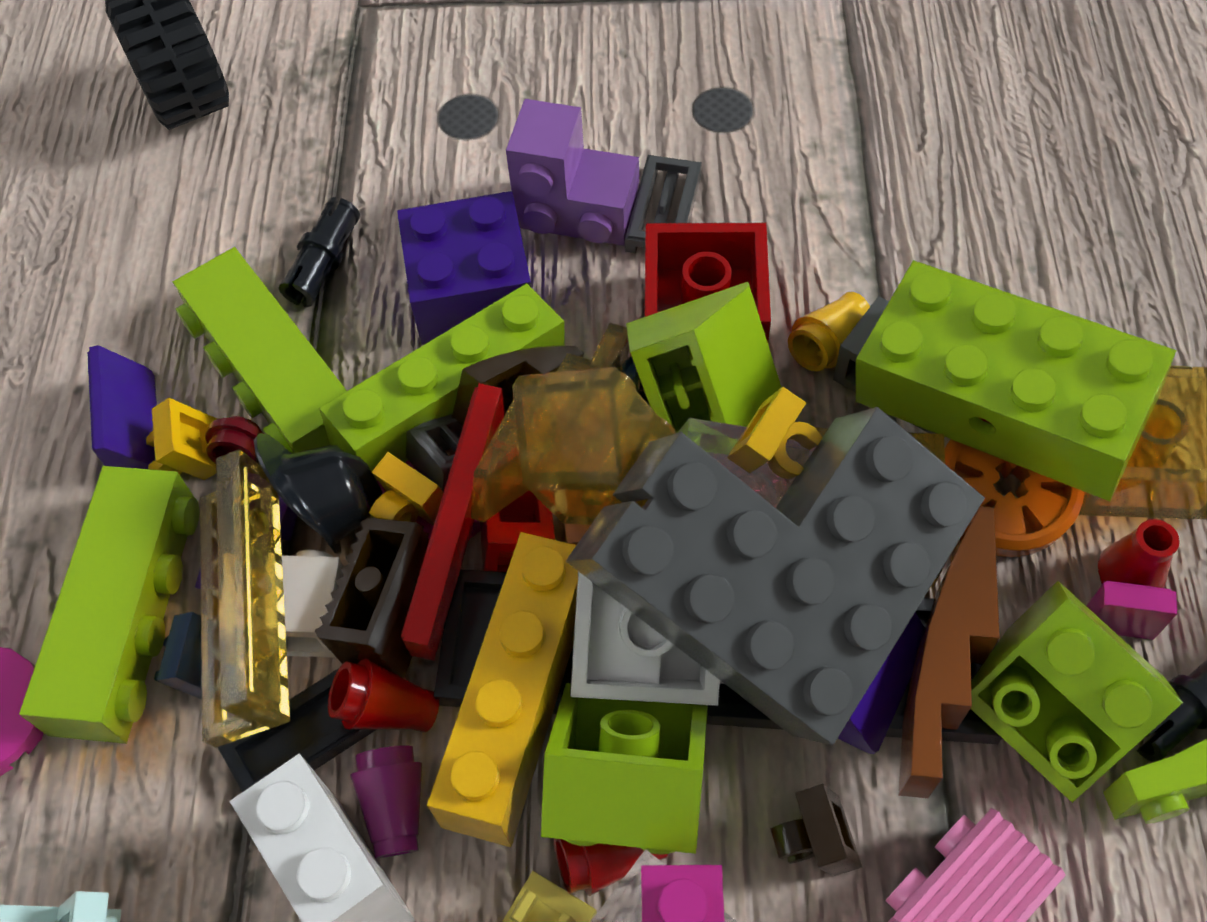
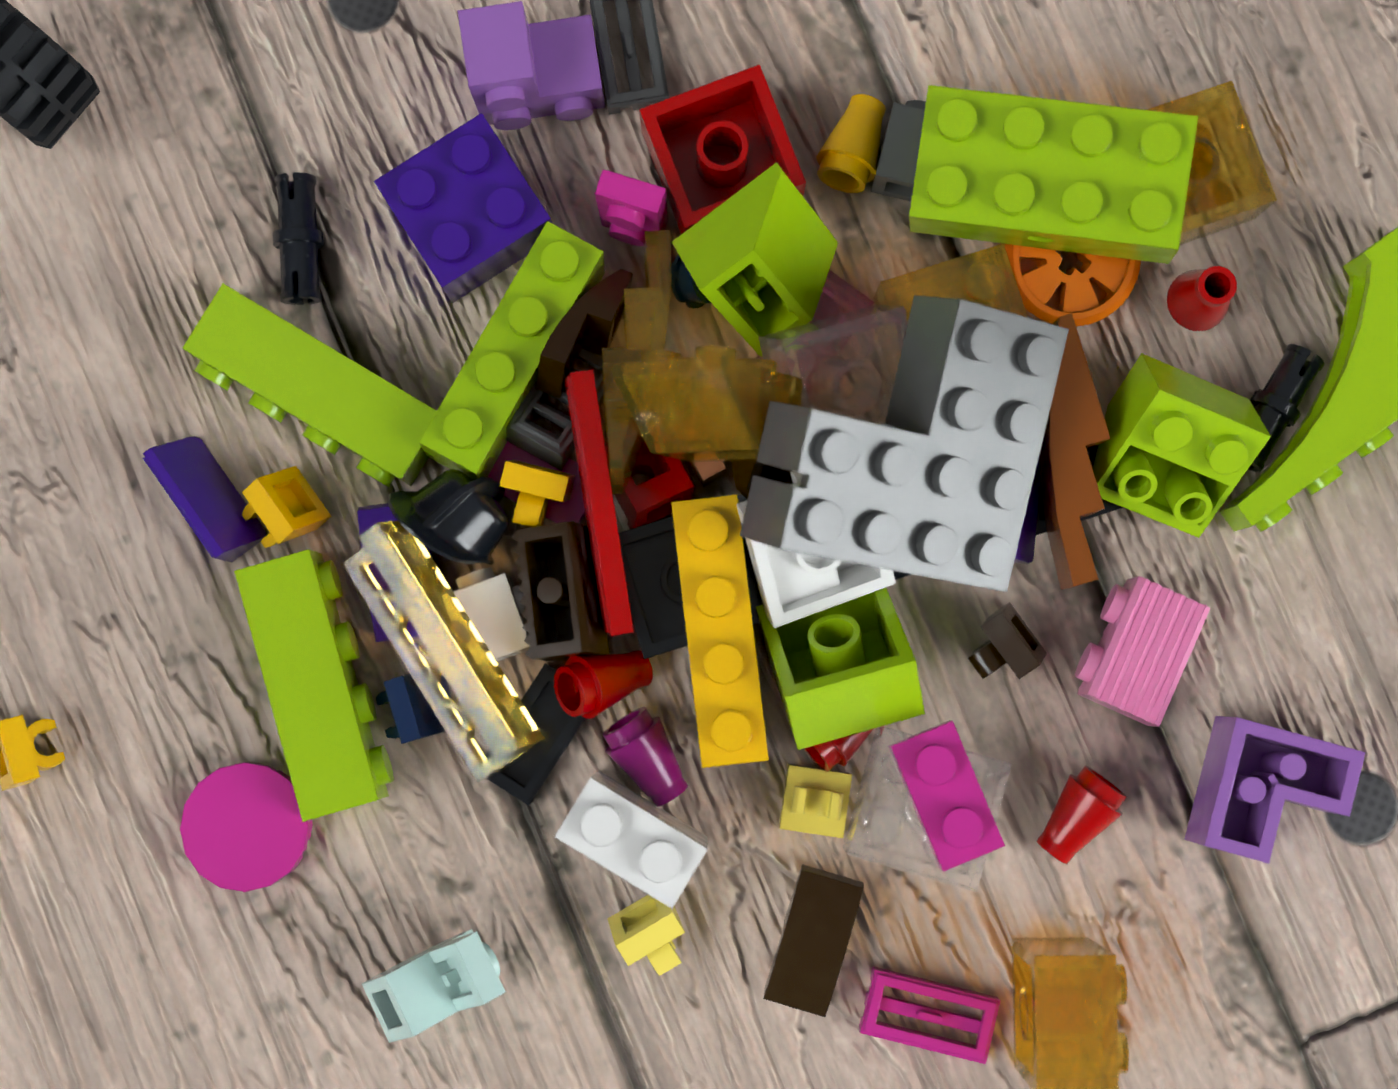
camera: 25 degrees left, 25 degrees up
dark red plate [205,416,264,472] -> none
yellow tile [727,387,822,479] -> none
dark pink tile [1086,581,1177,640] -> none
none -> dark pink plate [595,169,668,246]

